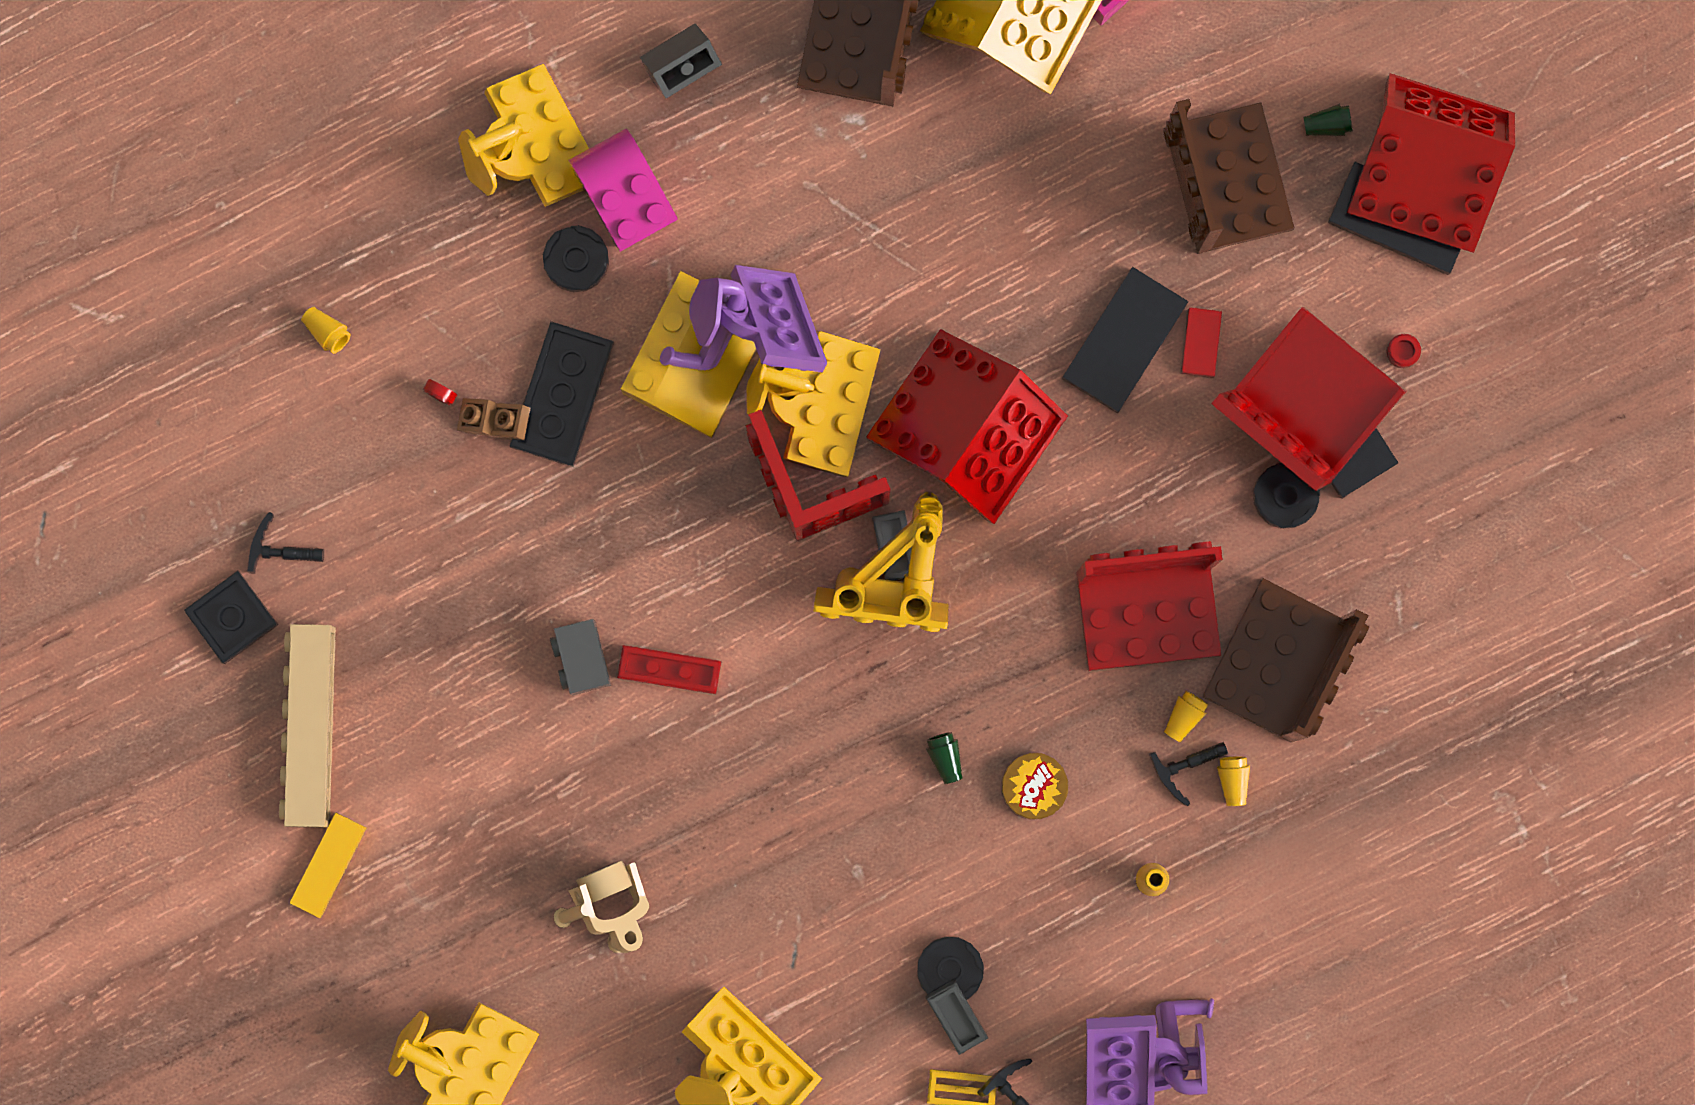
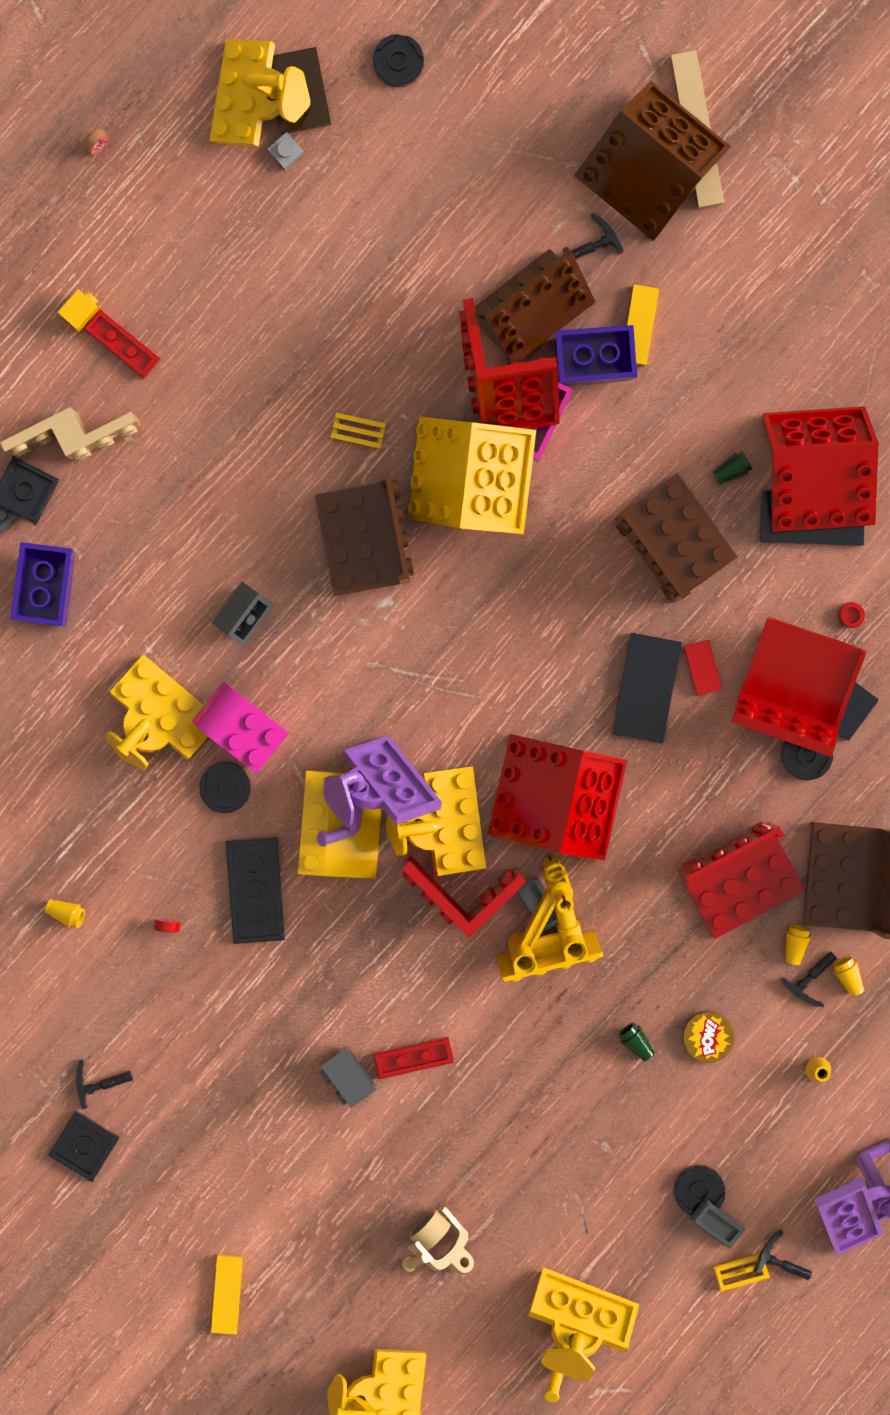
camera: 20 degrees left, 5 degrees up
tan brick [279,624,336,827] -> none
medium nougat slope [457,398,530,440] -> none

